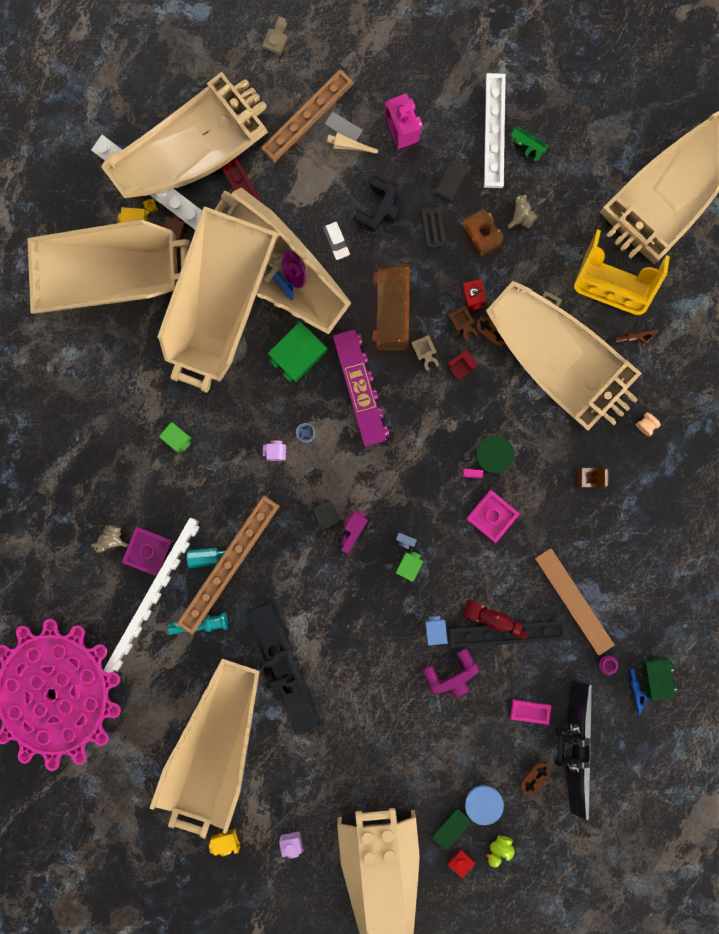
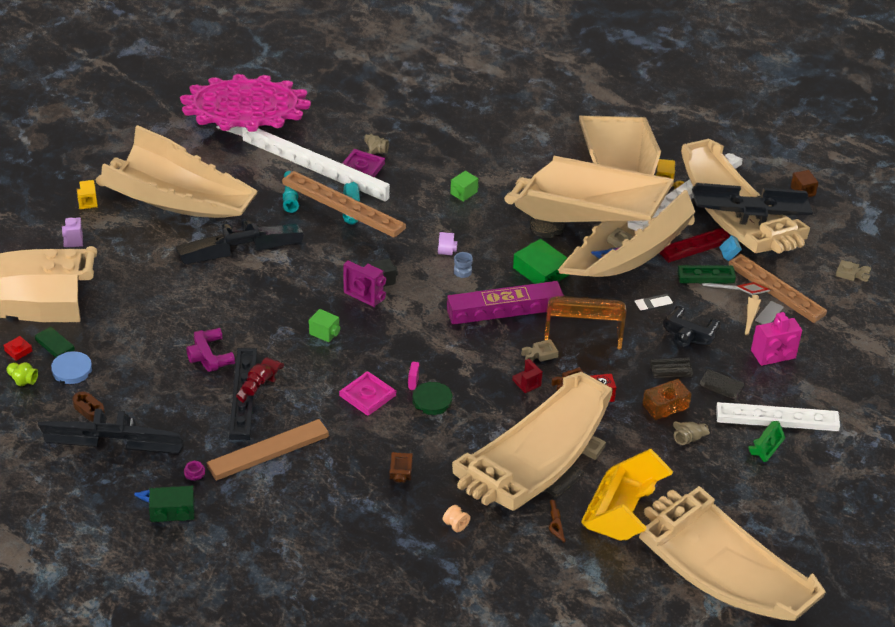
camera: 90 degrees right, 45 degrees down
sand blue plate [396,532,417,549] -> none
medium blue brick [425,616,448,645] -> none
dark pink tile [510,699,552,725] -> none
none -> dark green plate [677,265,736,284]
none -> black piece [692,183,813,226]
none -> light grey piece [702,282,770,295]
none -> dark azure plate [719,235,742,261]
none -> reddish brown brick [790,170,819,197]

